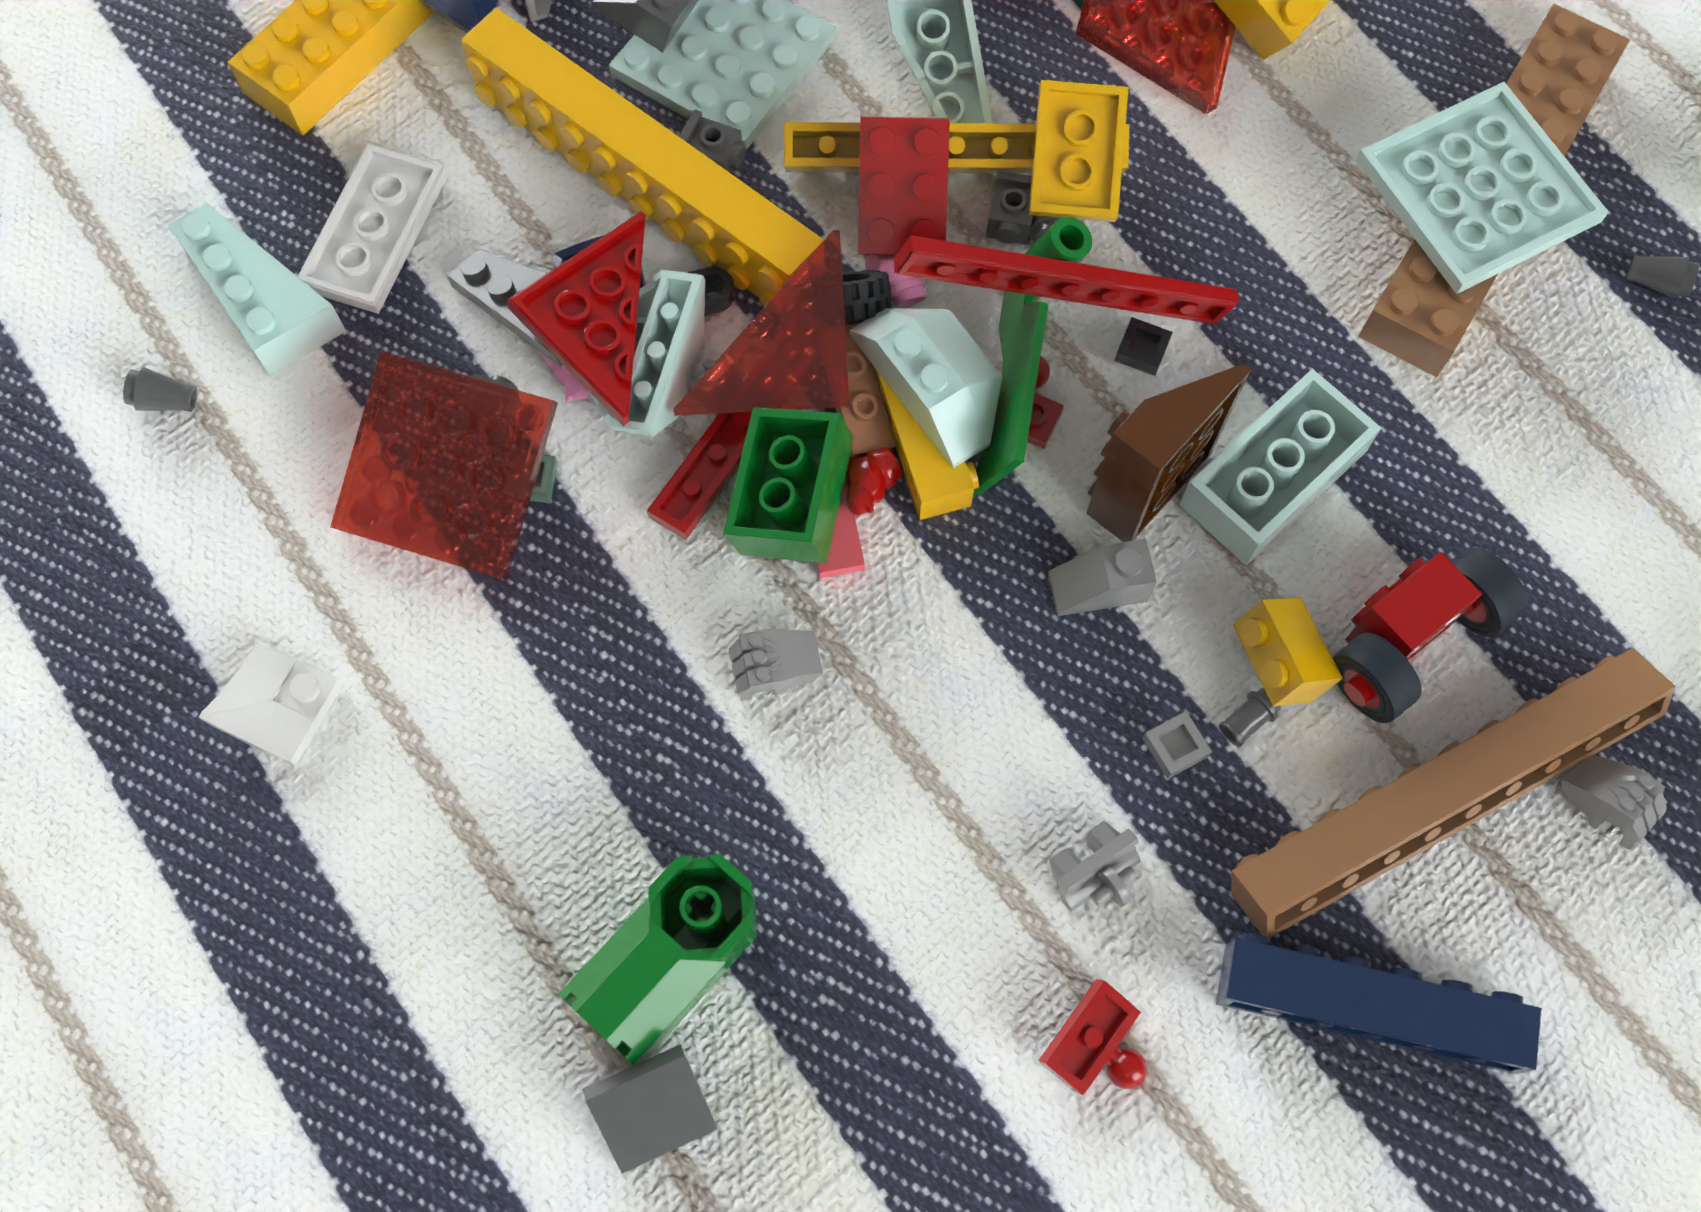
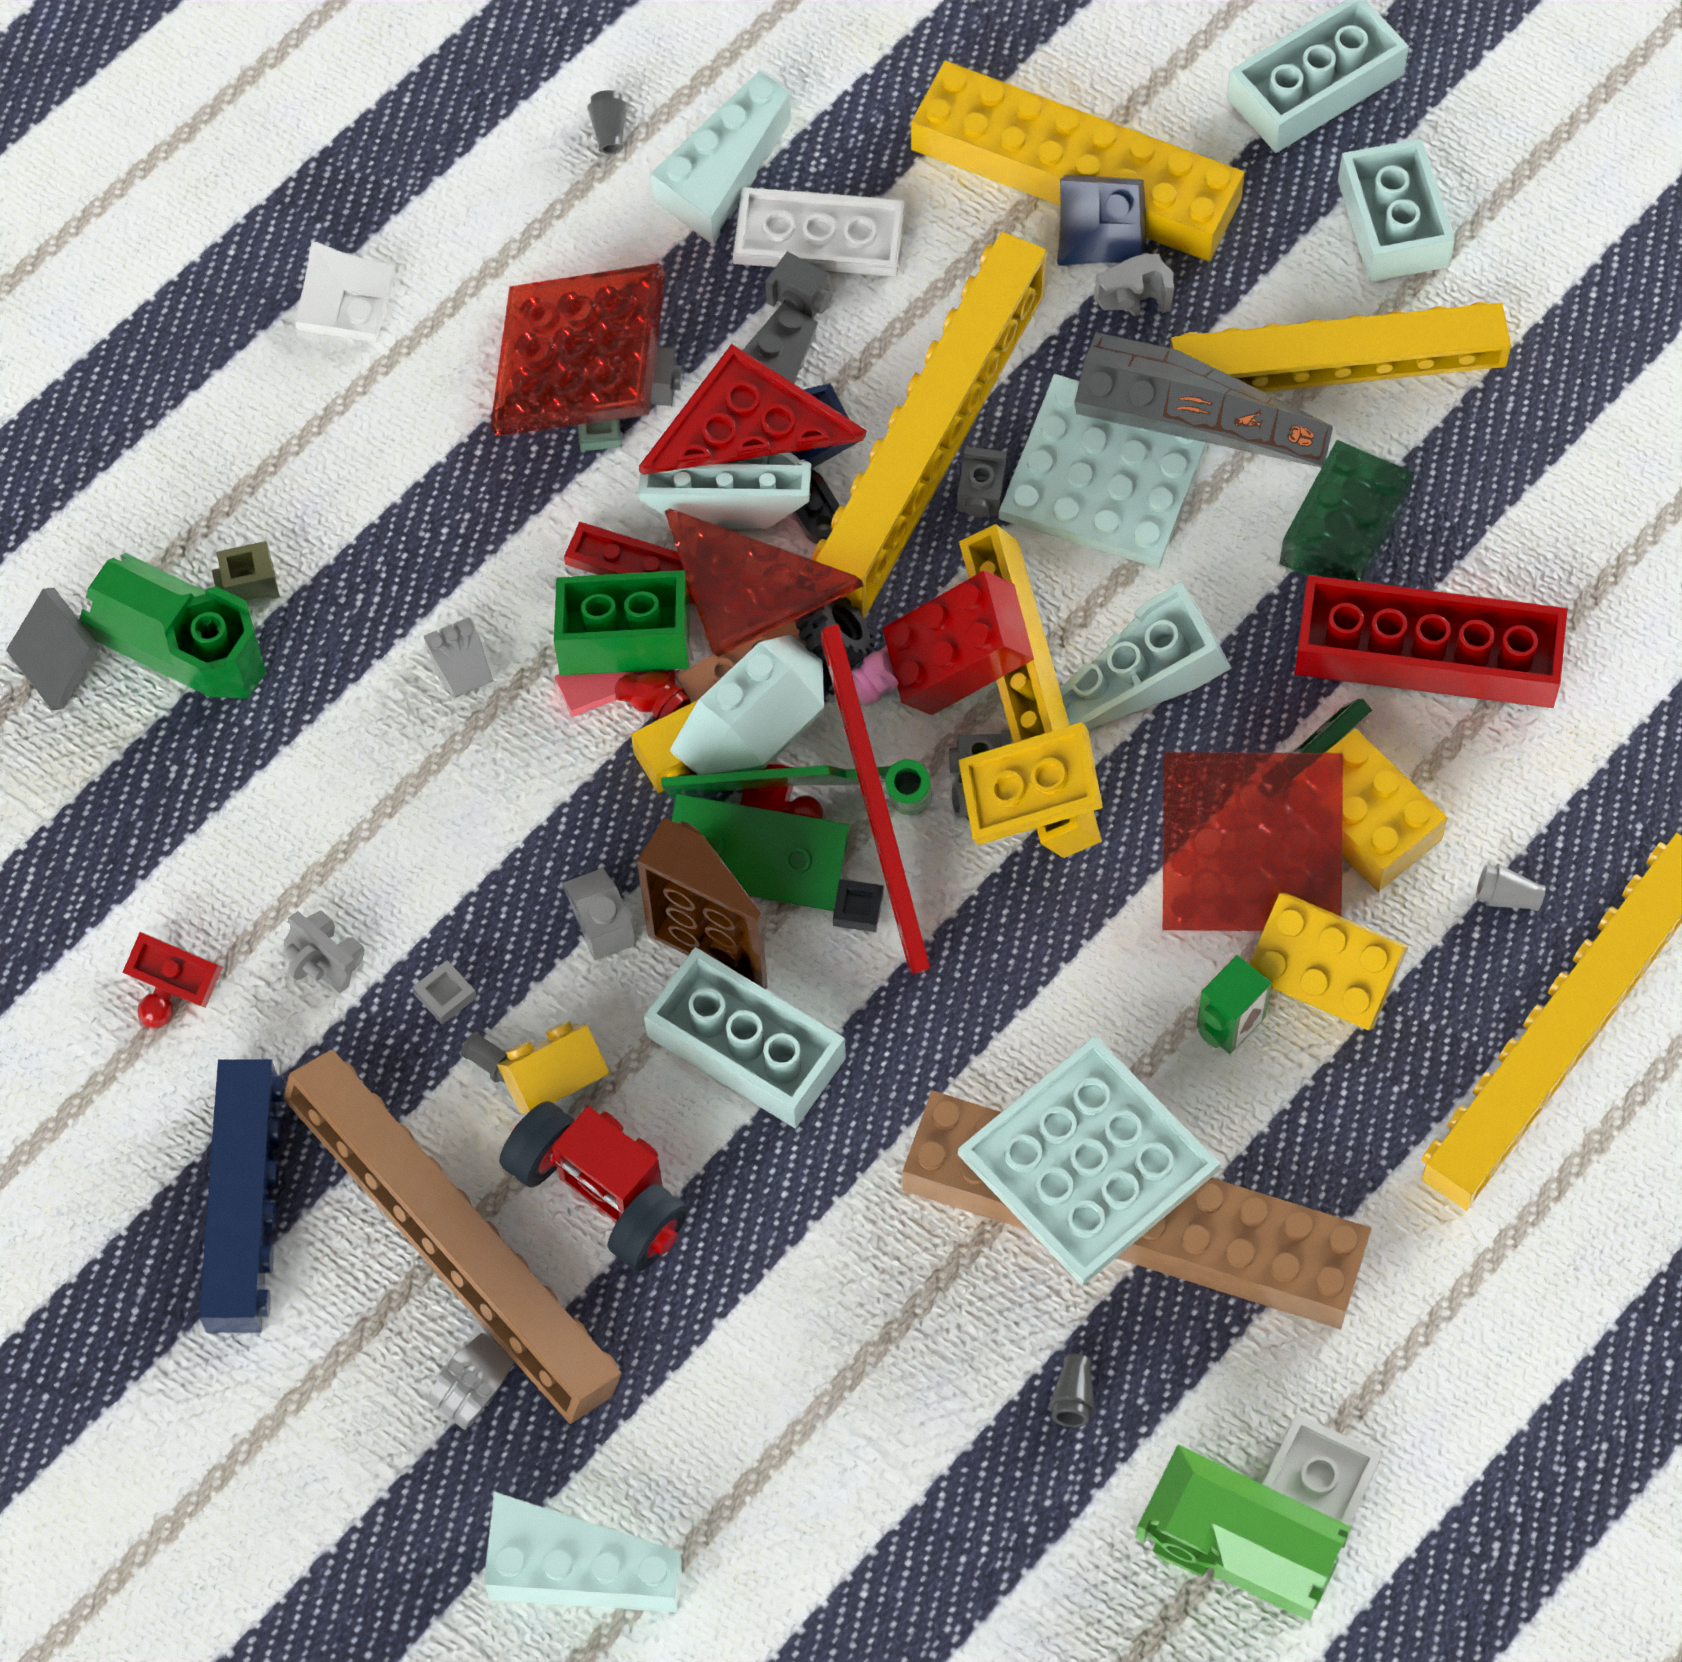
camera: 80 degrees right, 5 degrees down
none -> olive brick [212,541,280,601]
none -> green plate [672,794,851,911]
none -> dark grey brick [765,251,832,319]
none -> green brick [1196,955,1272,1054]

